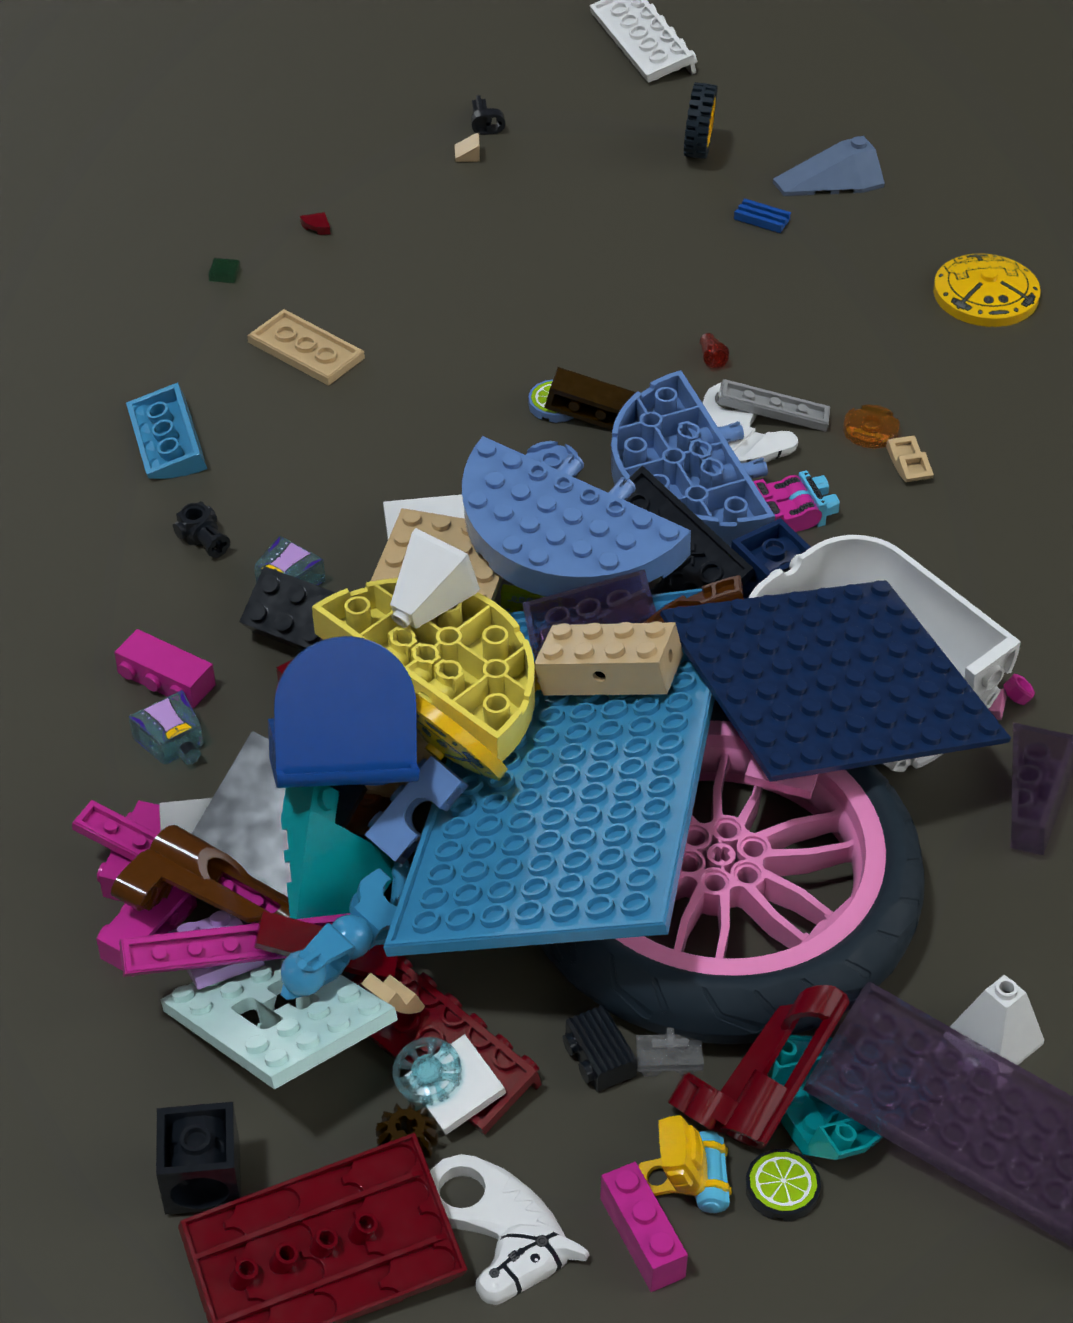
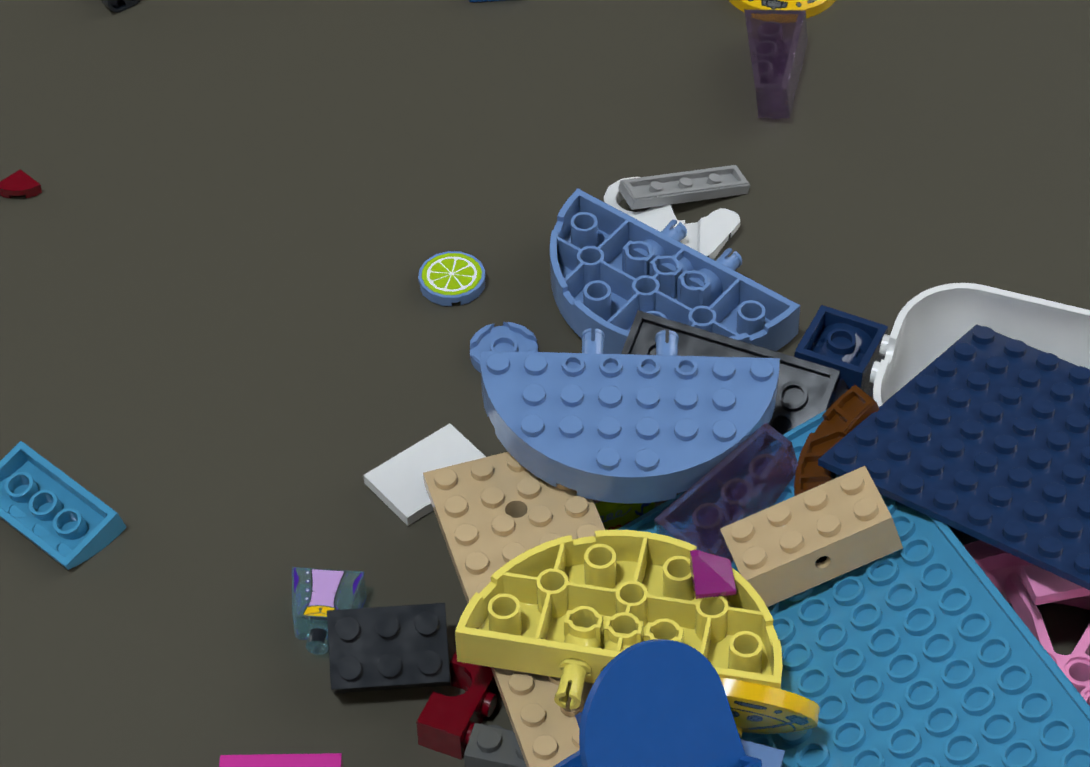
camera: 30 degrees left, 0 degrees up
black connector [173,501,230,558] -> none
tan tile [247,309,365,386] -> none
white slope [390,528,480,629] -> none
tan slope [455,133,480,162] -> none
dark brown brick [544,367,636,430] -> none
clear red cone [700,333,729,368] -> none
hips [753,470,840,532] -> none
clear orange tile [843,404,900,449] -> none
tan slope [886,435,934,482] -> none
none -> magenta slope [690,550,736,599]
none -> clear purple wedge [744,9,808,119]

